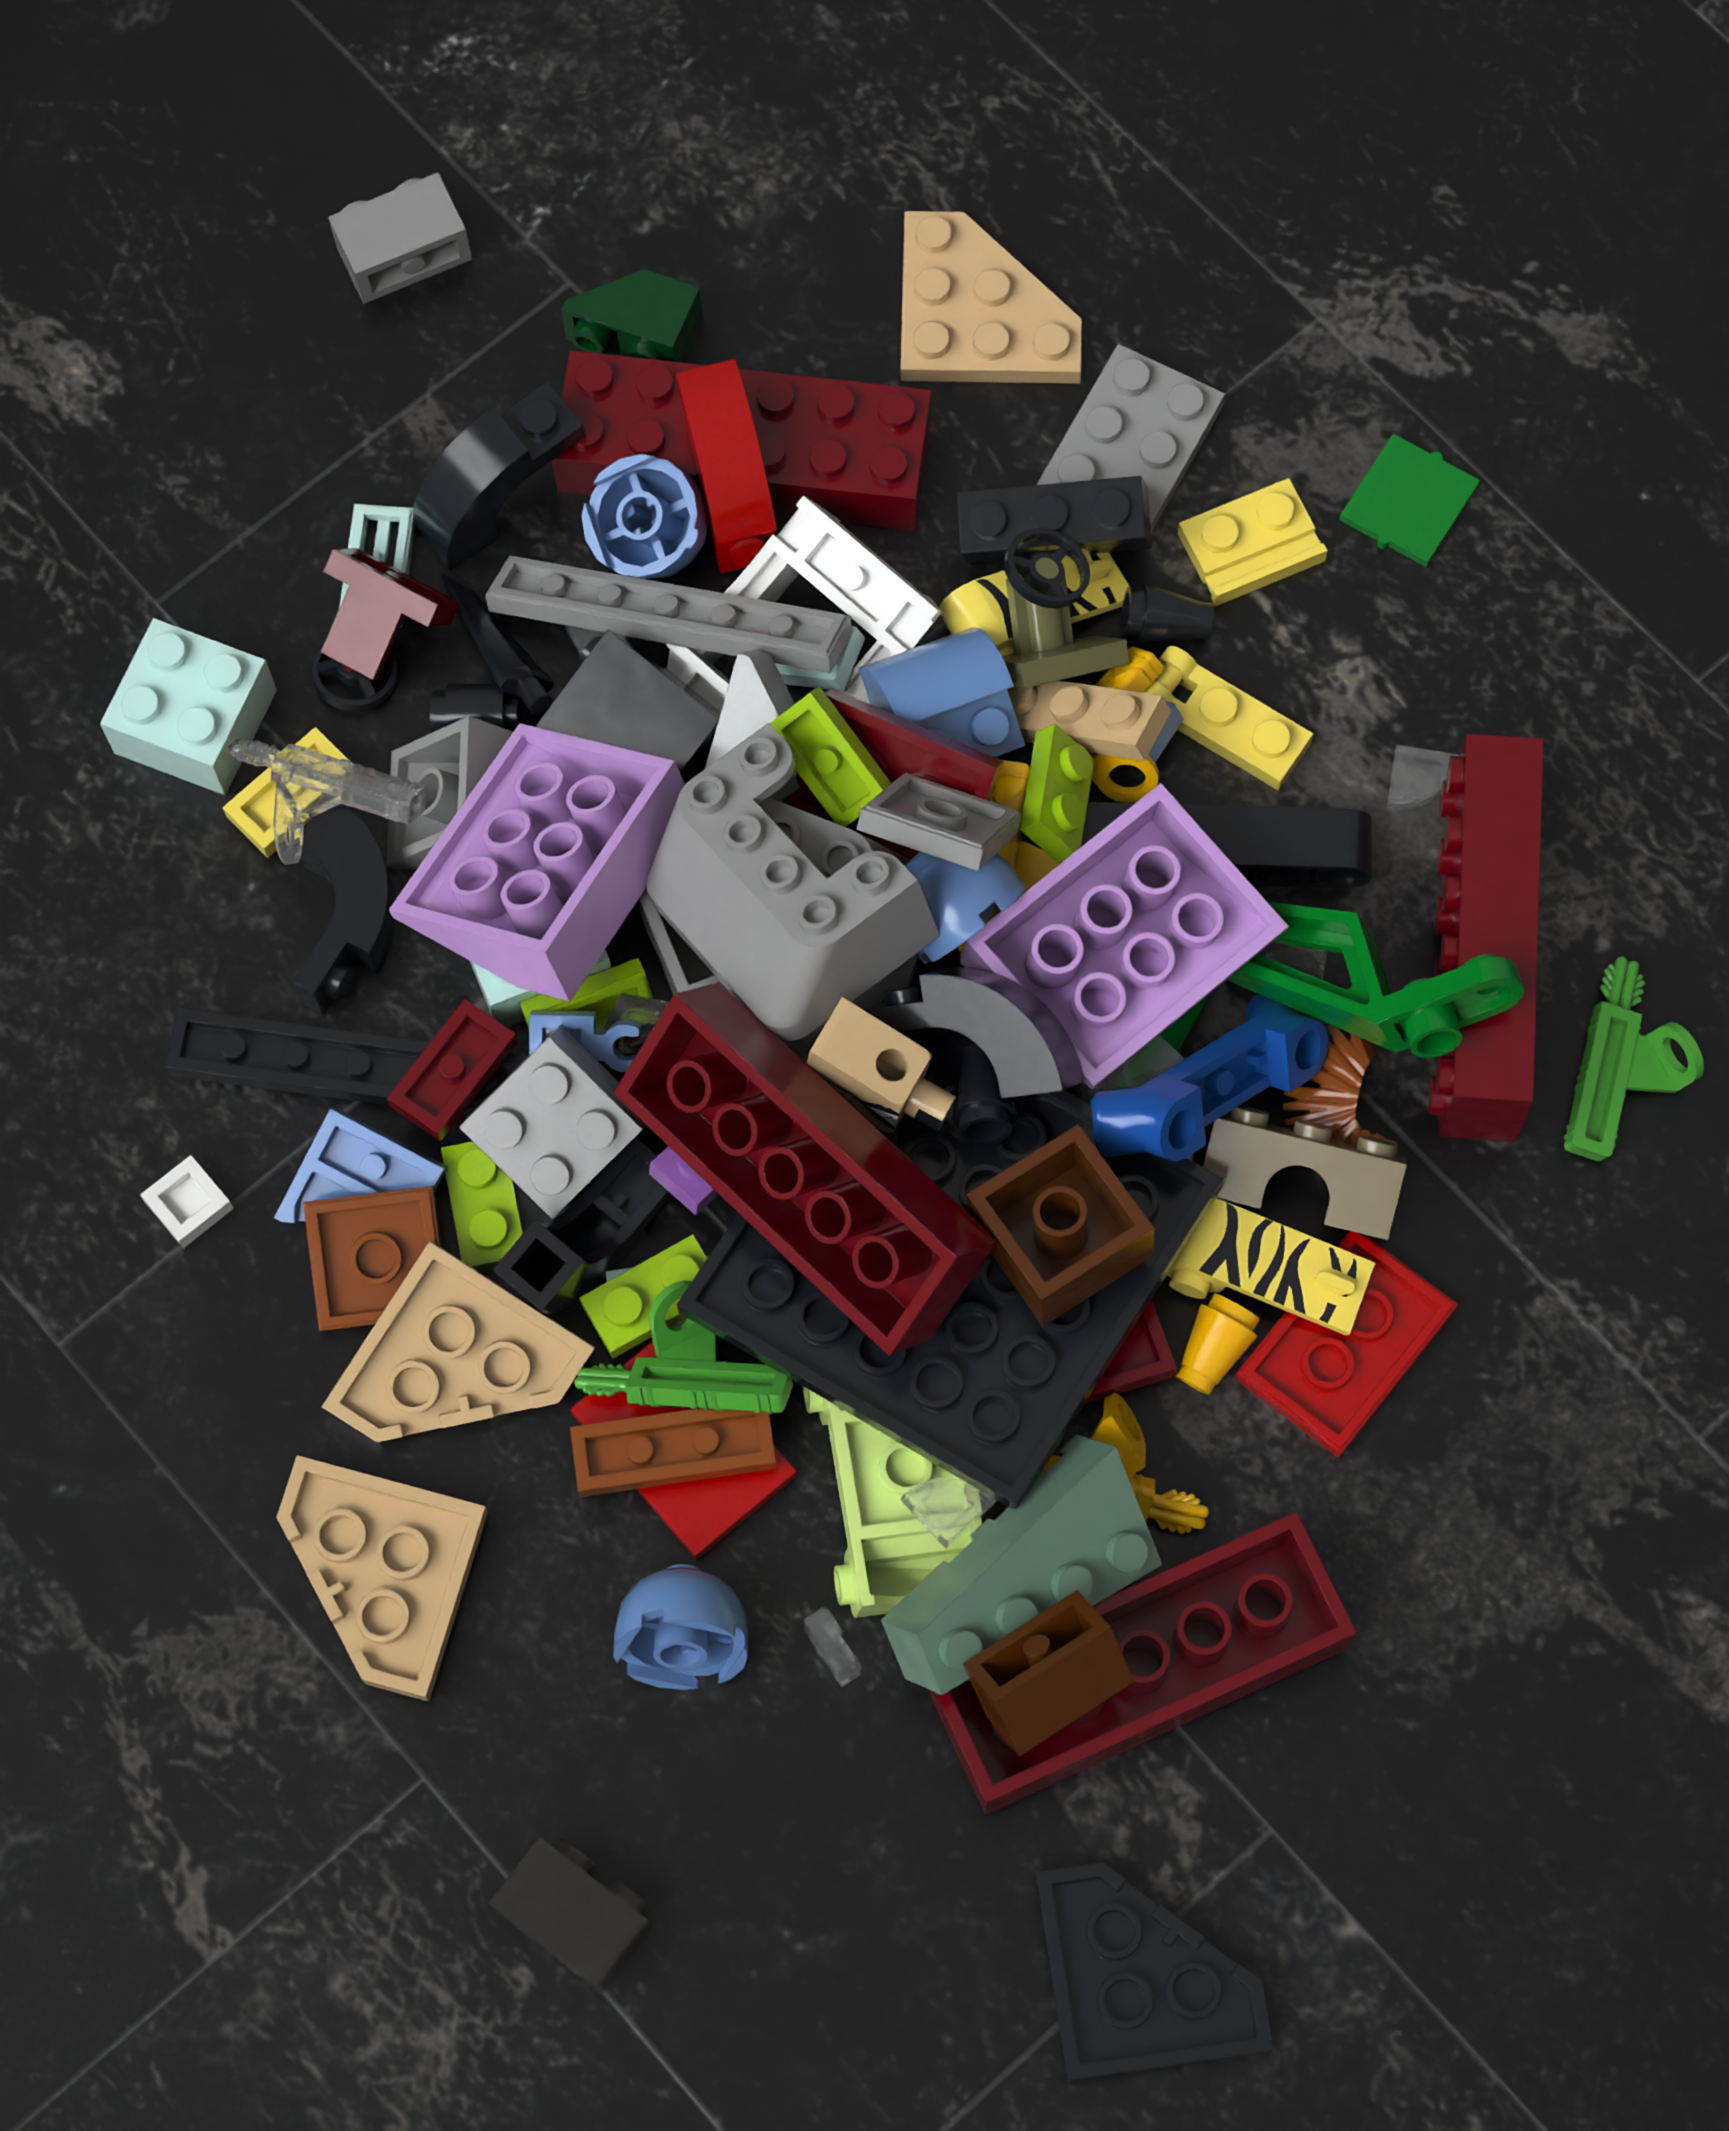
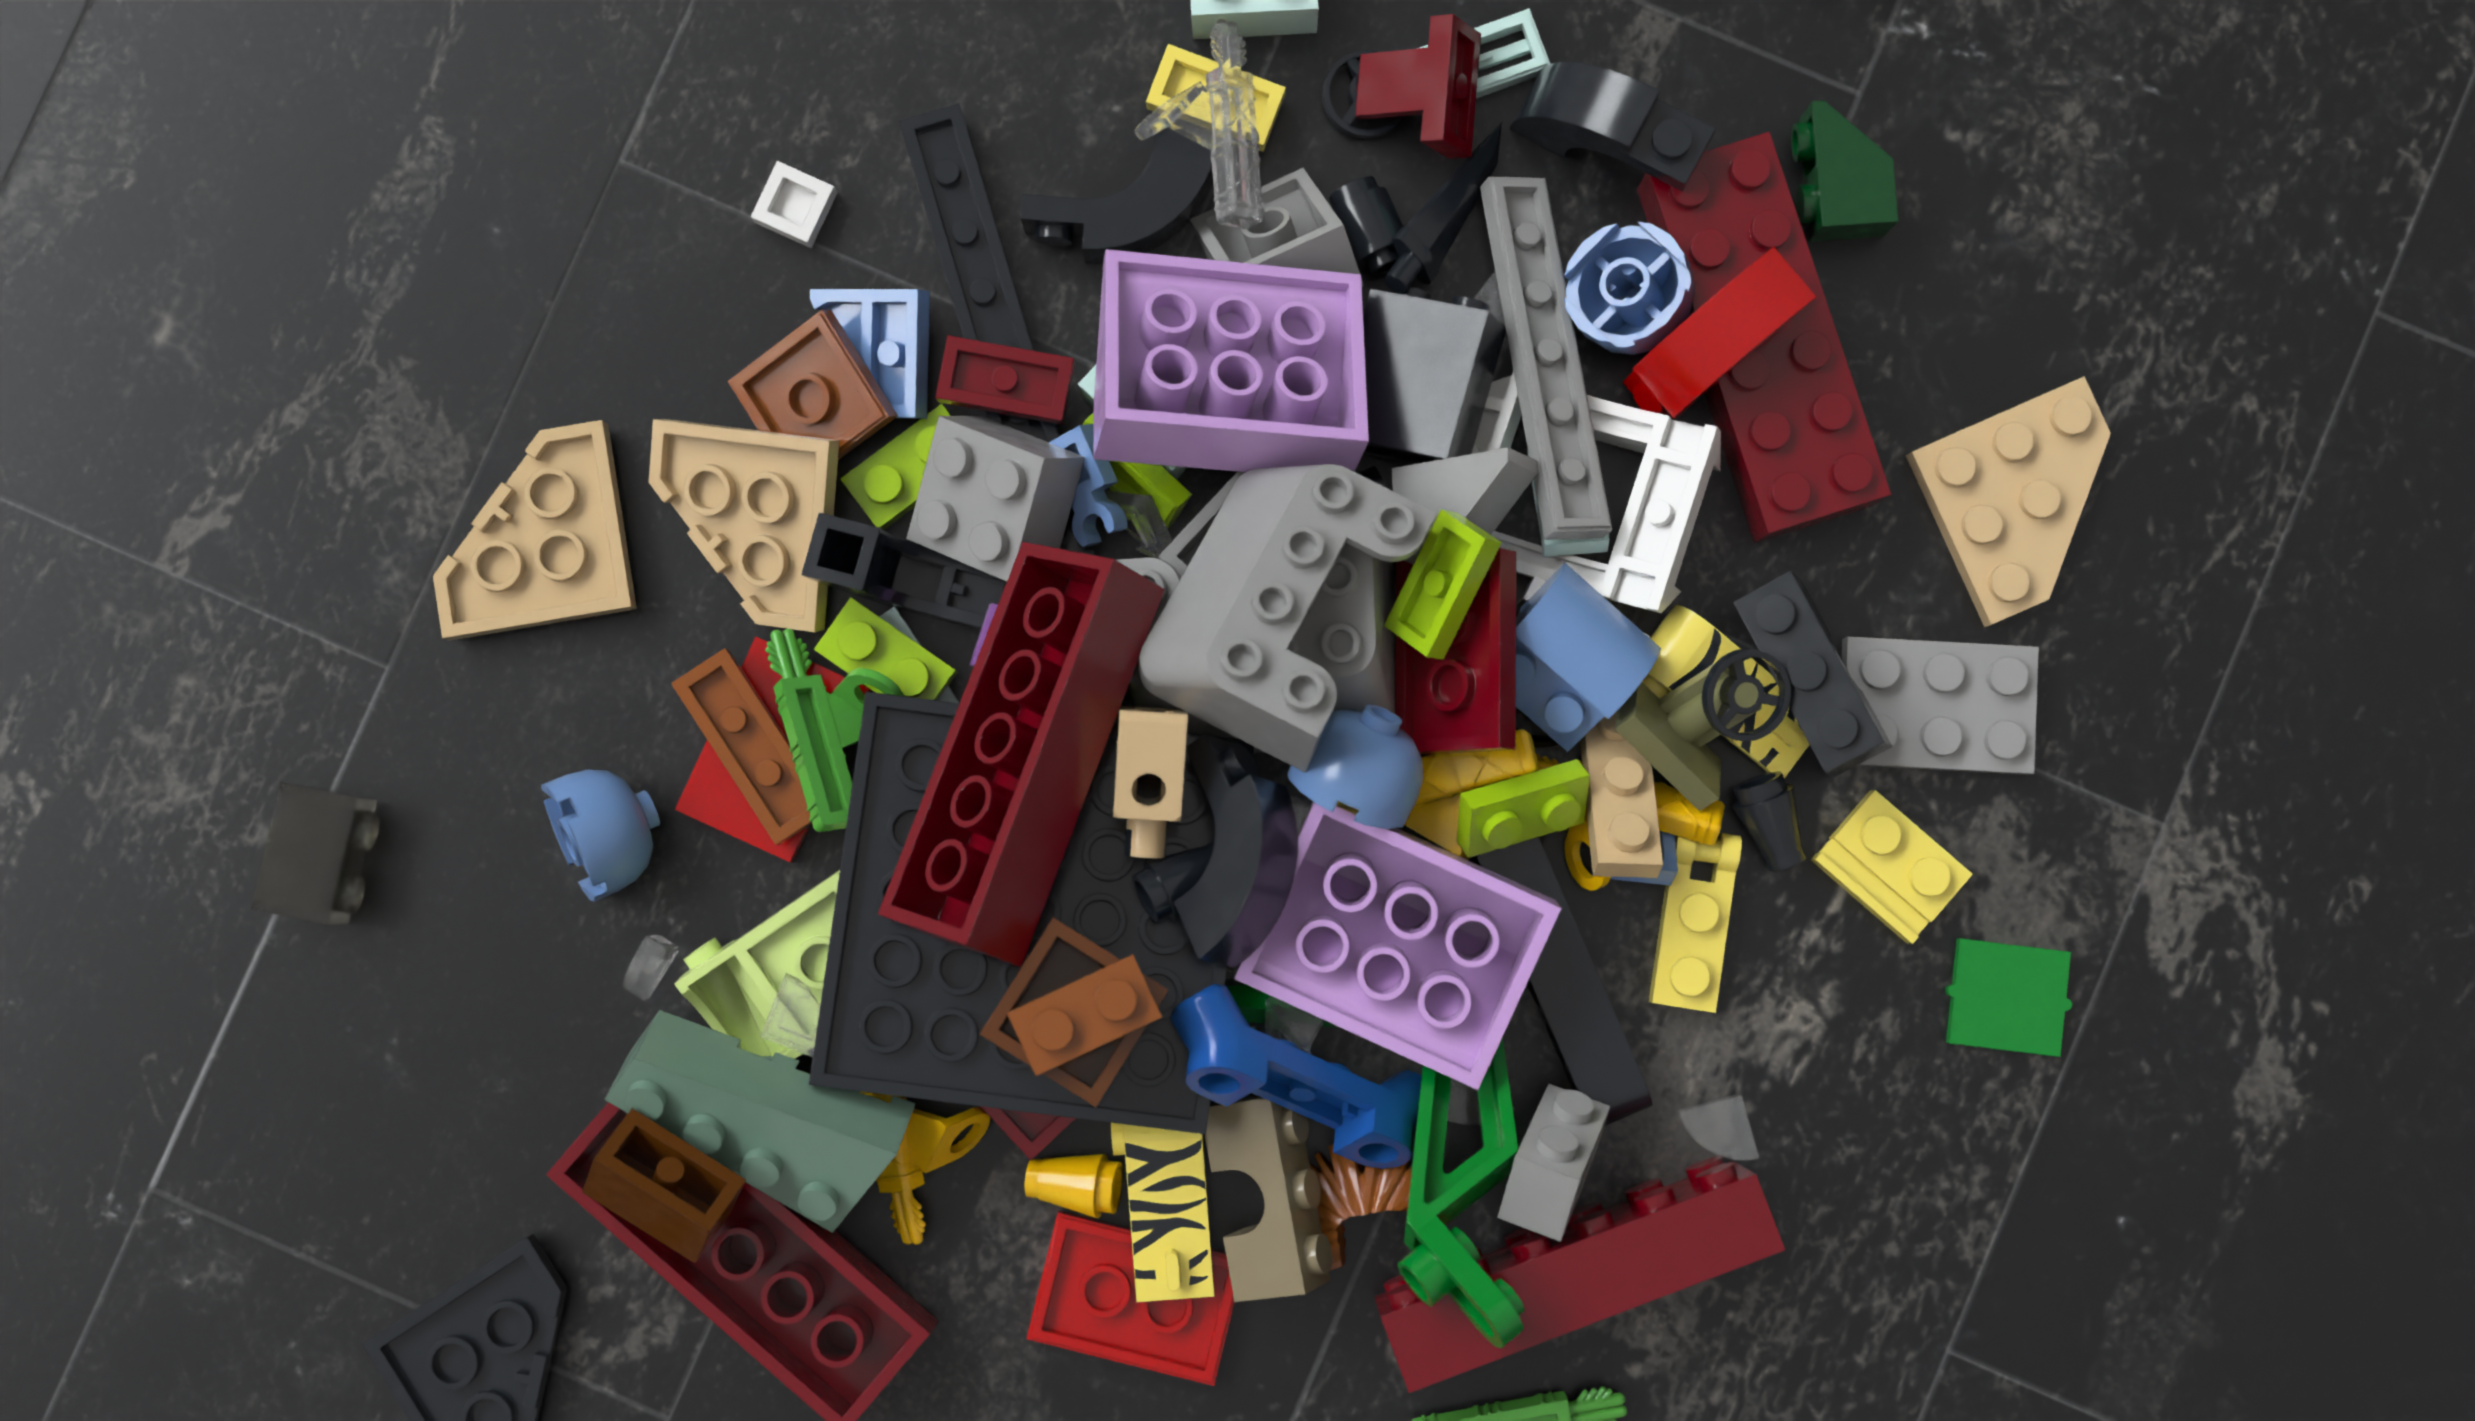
camera: 65 degrees right, 15 degrees up
light grey plate [856,773,1022,871] -> none
none -> dark orange plate [1007,955,1162,1076]
none -> light grey brick [1497,1084,1611,1242]

